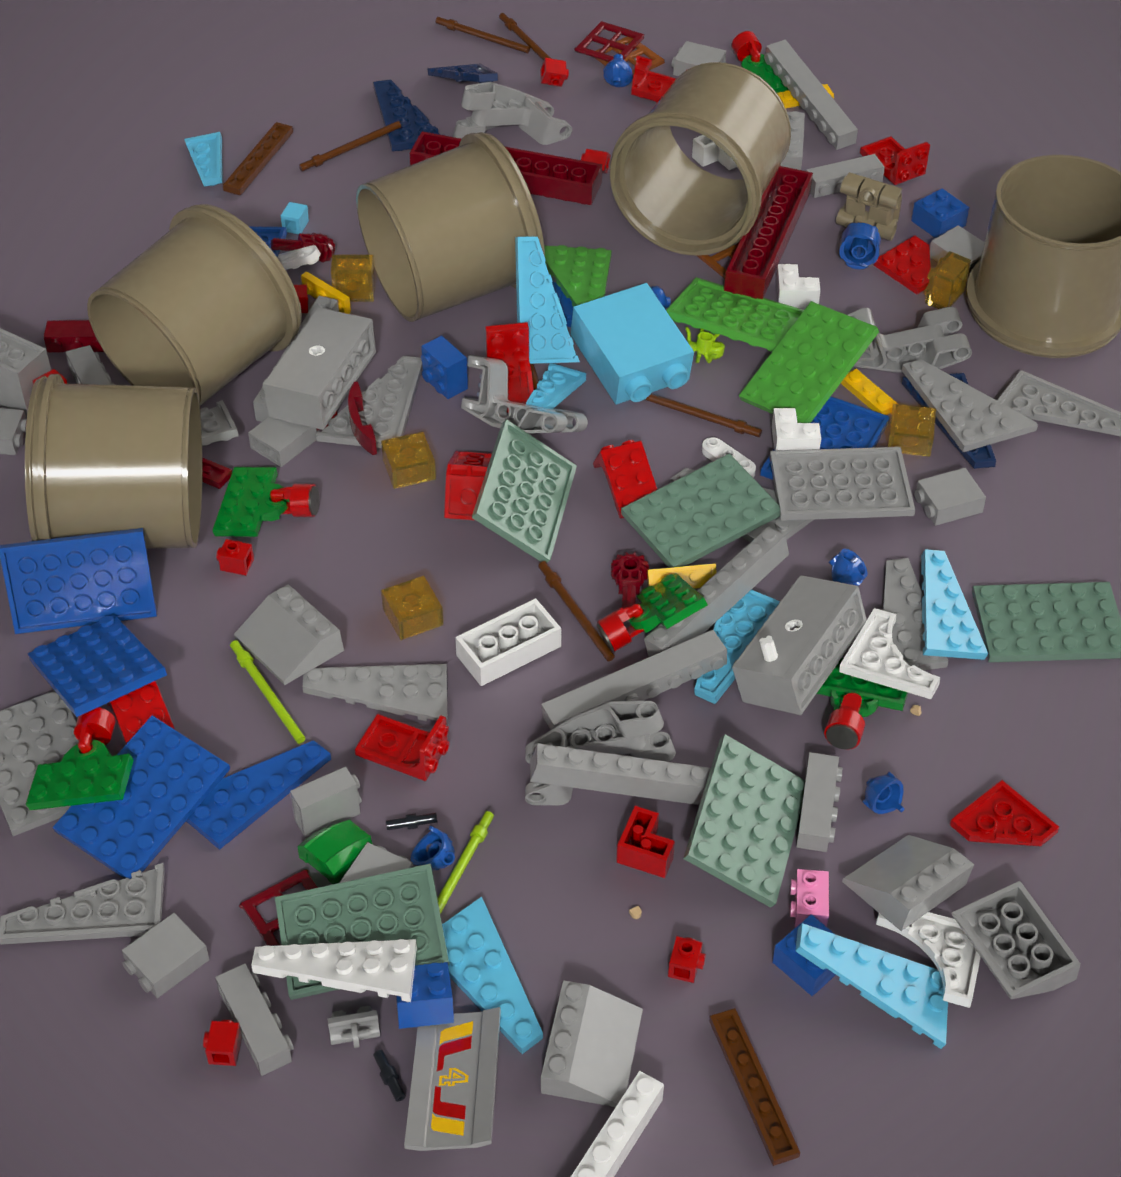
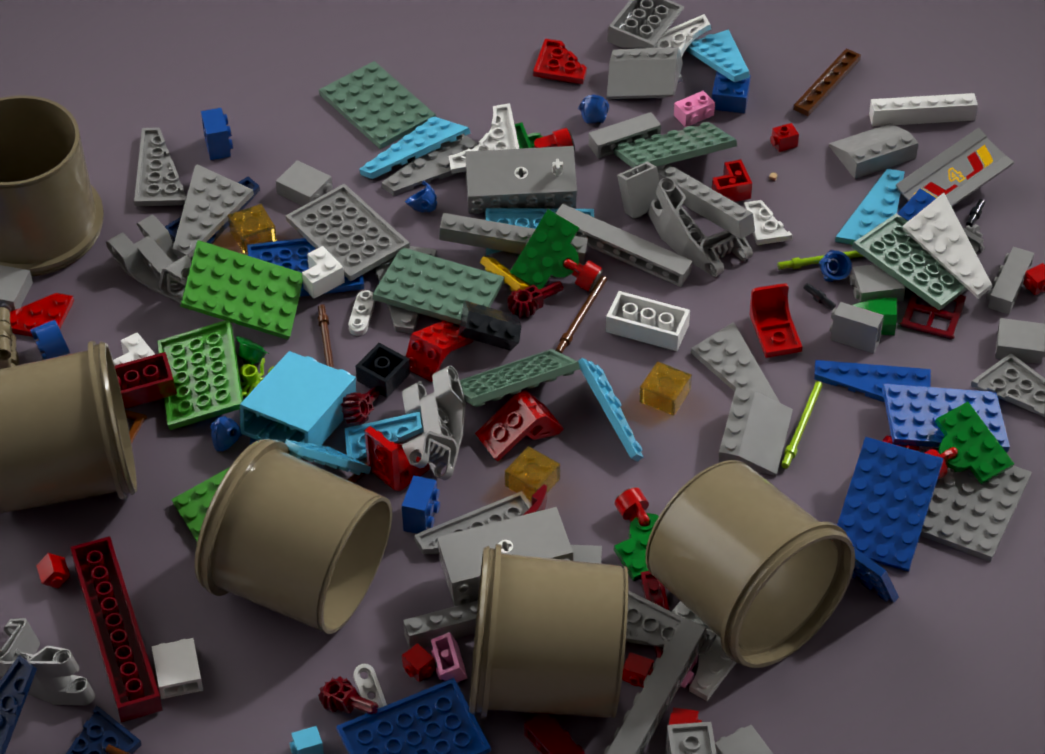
camera: 125 degrees left, 0 degrees up
yellow plate [301,271,351,314] -> none
clear yellow brick [331,255,375,302] -> none
clear yellow brick [925,251,971,309] -> none
none -> blue brick [201,108,233,160]
none -> green piece [236,336,269,365]
none -> dark red gear [341,388,380,426]
none -> black slope [355,343,410,397]
none -> black slope [458,301,522,351]
none -> medium azure wing [578,358,644,462]
none -> light grey brick [617,162,660,218]
none -> white wing [744,200,793,245]

